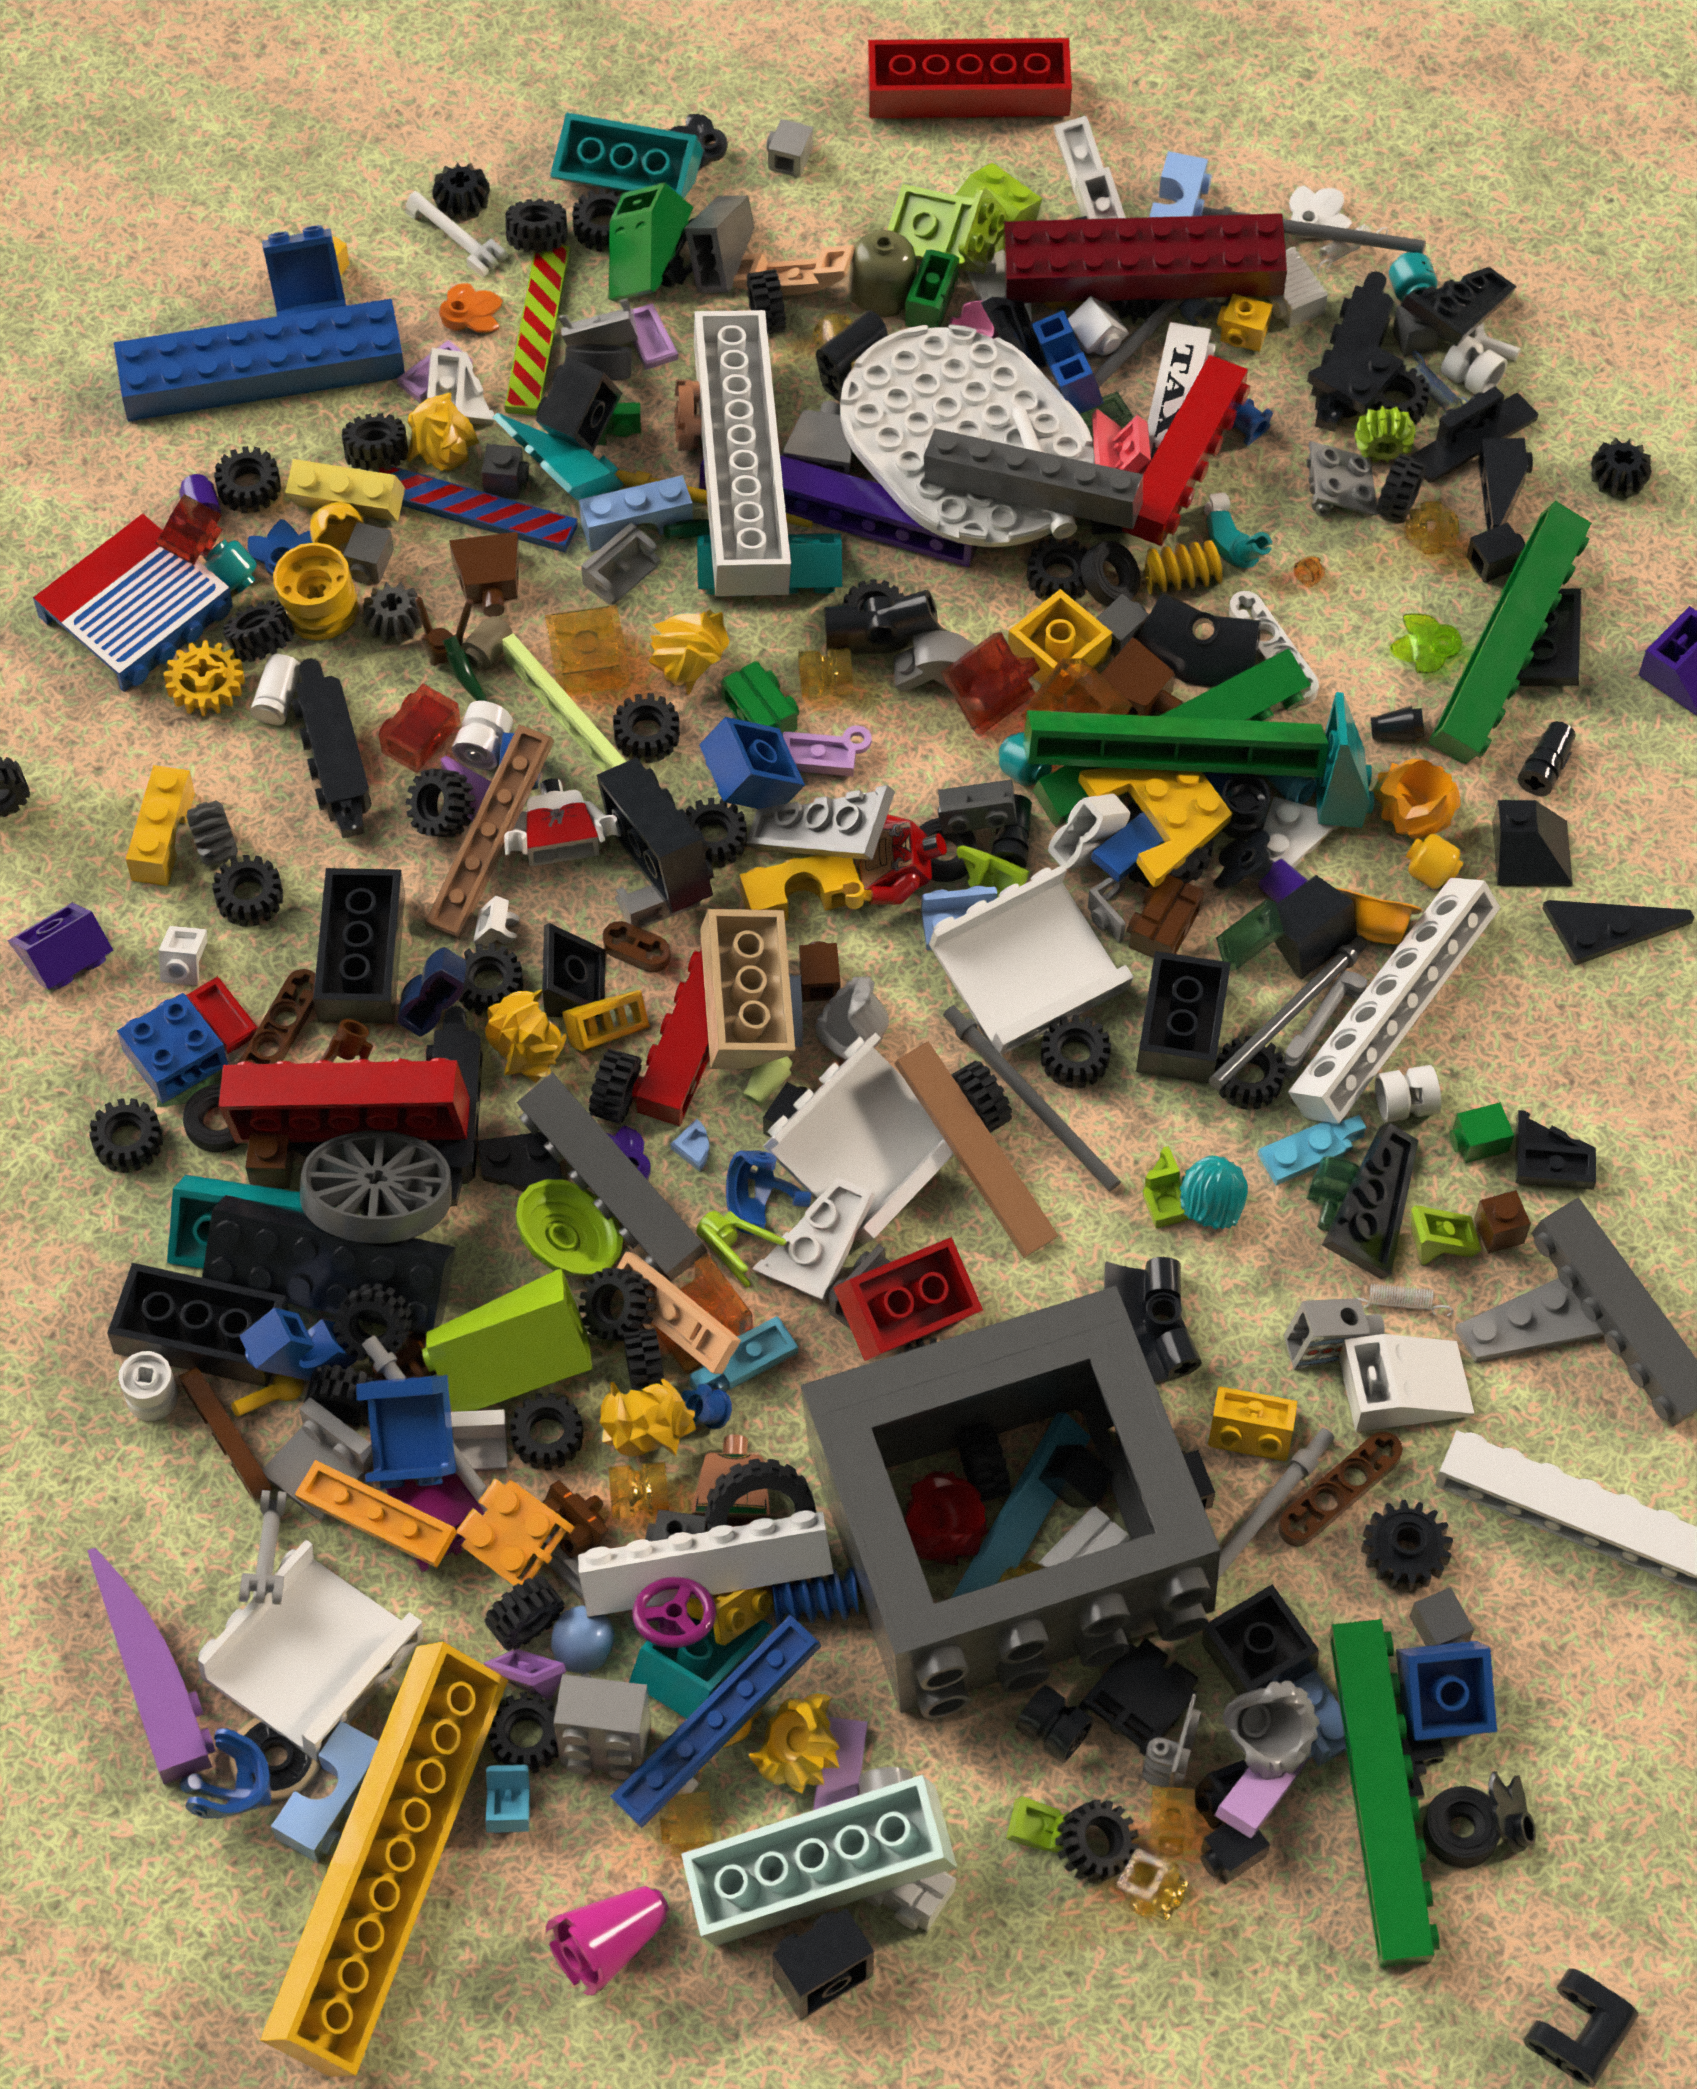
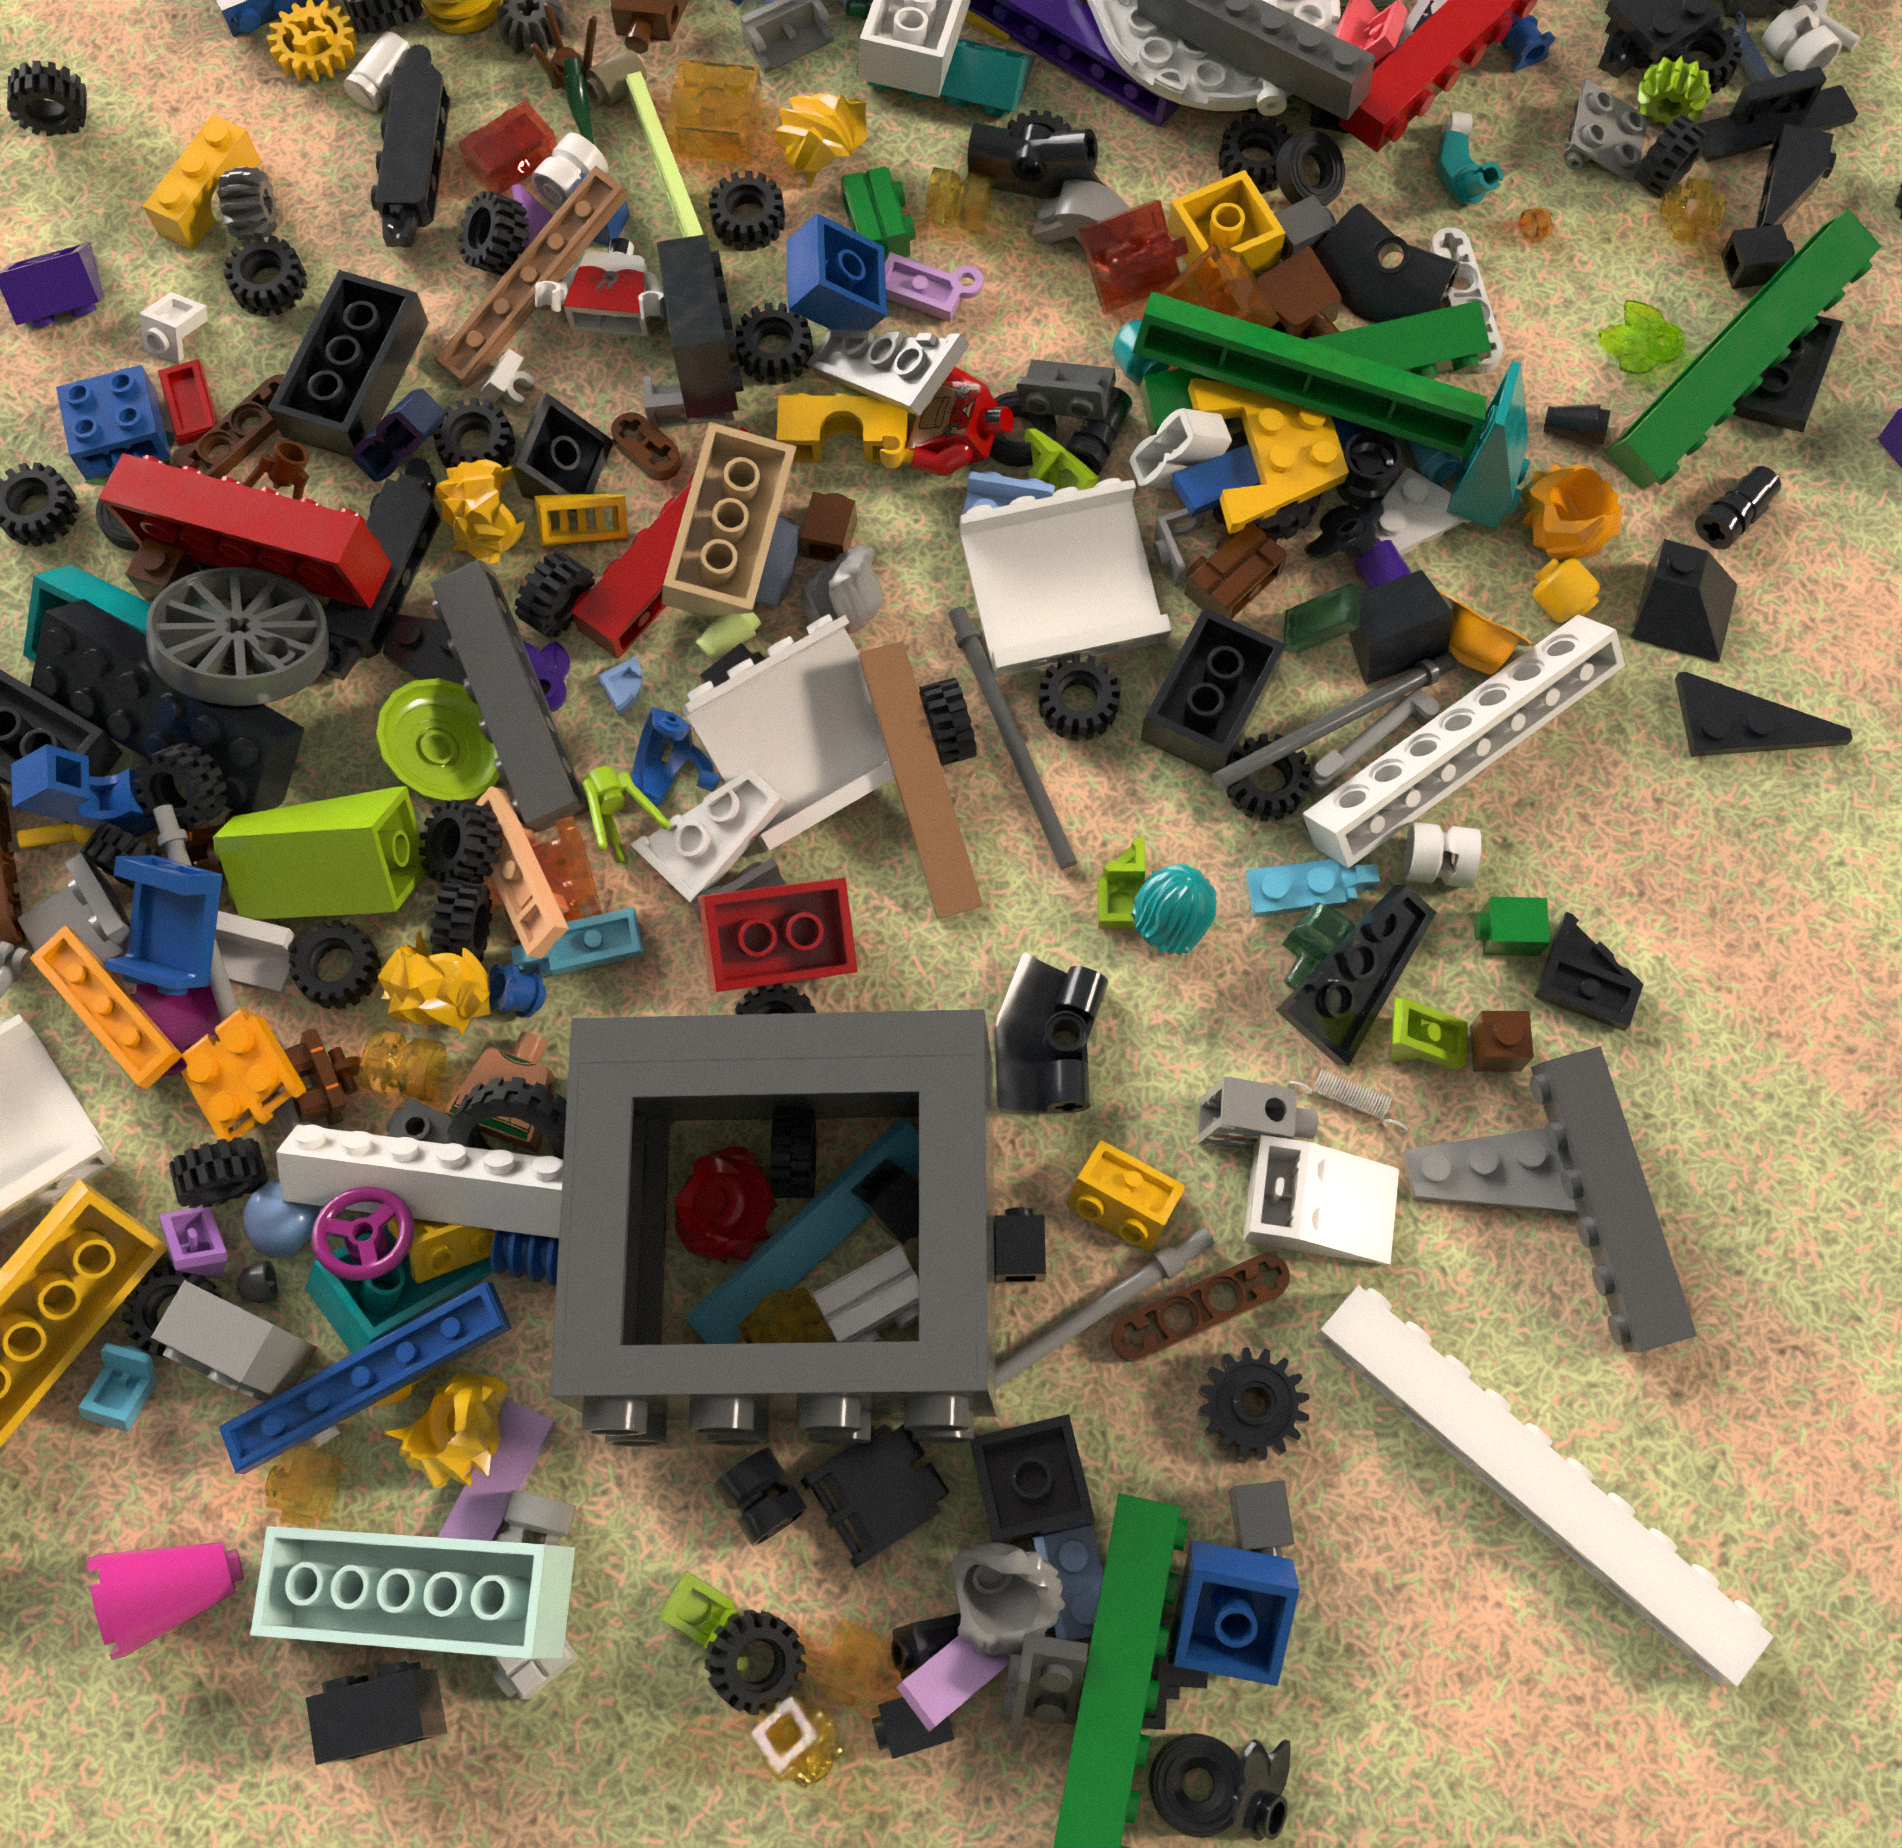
camera: 20 degrees right, 10 degrees up
light grey hinge [1142,1694,1201,1799] -> none
yellow piece [1144,540,1223,594] -> none
none -> dark grey bracket [1001,1633,1088,1742]

